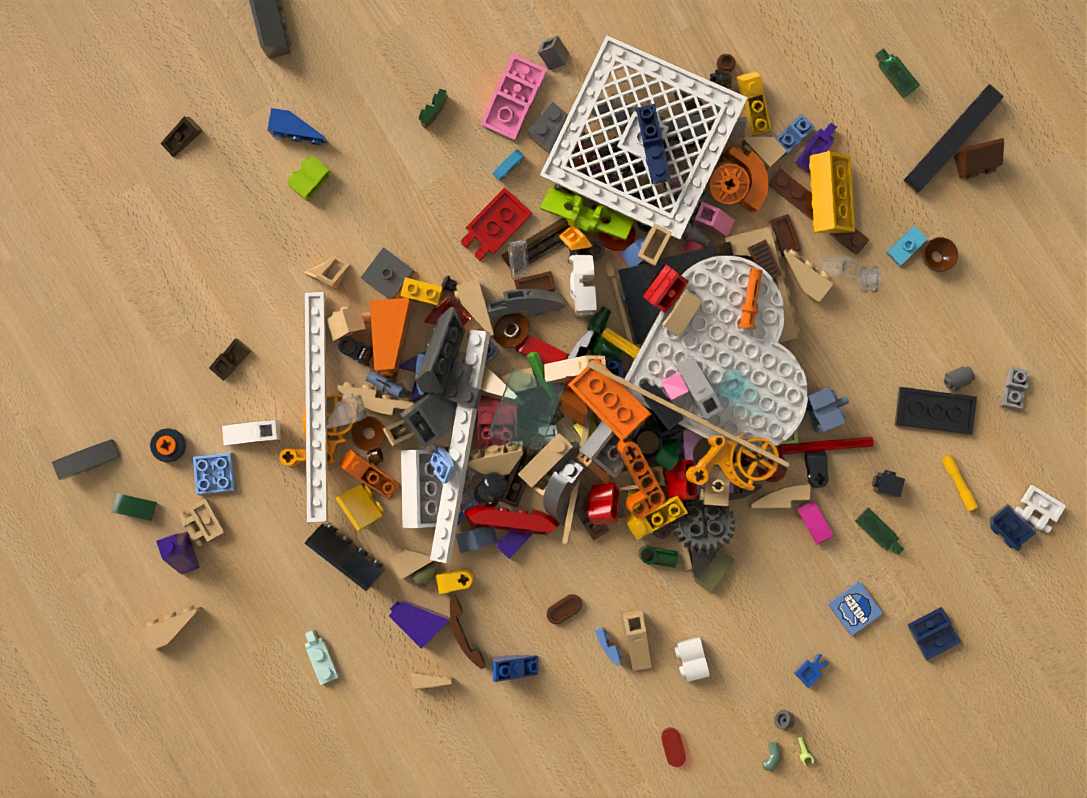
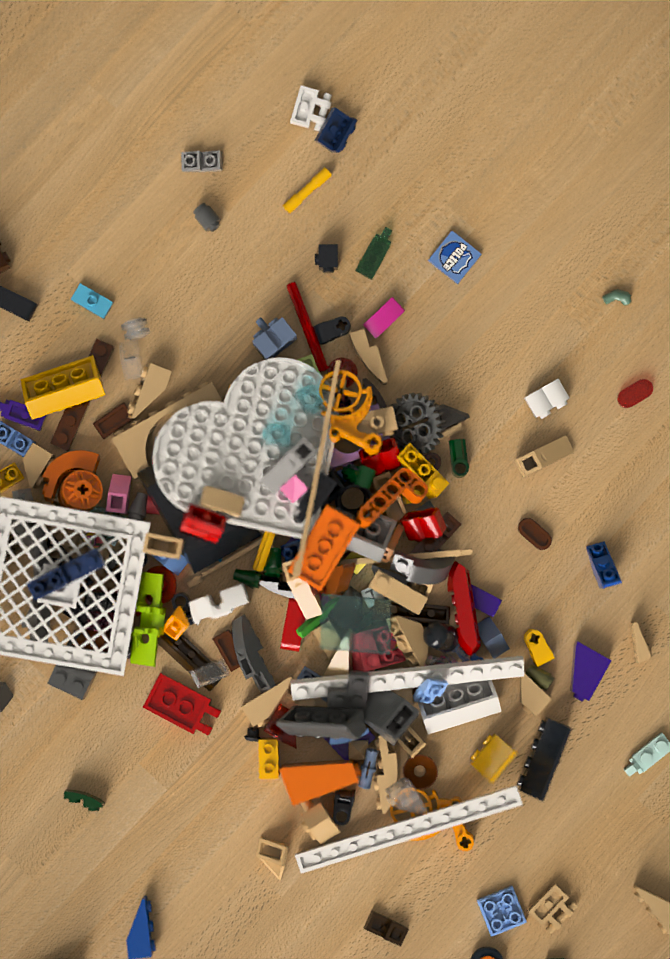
camera: 110 degrees left, 0 degrees up
dark purple slope [156,532,200,574] -> none
white slope [222,420,281,445] -> none
lime brick [288,155,332,201] -> none
orange slope [339,449,400,499] -> none
dark grey plate [361,247,414,299] -> none
reddish brown plate [367,447,384,466] -> none
reddish brown slope [450,594,486,669] -> none
bright pink slope [481,53,548,140] -> none
dark azure beam [493,149,525,181] -> none
reddish brown dish [494,313,530,348] -> none
medium blue slope [595,626,623,665] -> none
olive slope [695,548,735,593] -> none
orange pin [738,268,763,330] -> none
tile [747,239,782,279] -> none
dark grey tile [774,710,795,731] -> none
blue plate [794,654,829,688] -> none
yellowish green hand [798,737,814,766] -> none
black tile [895,387,977,435] -> none
dark blue slope [907,607,961,661] -> none
reddish brown piece [922,237,958,272] -> none
none -> clear light blue brick [294,382,324,415]

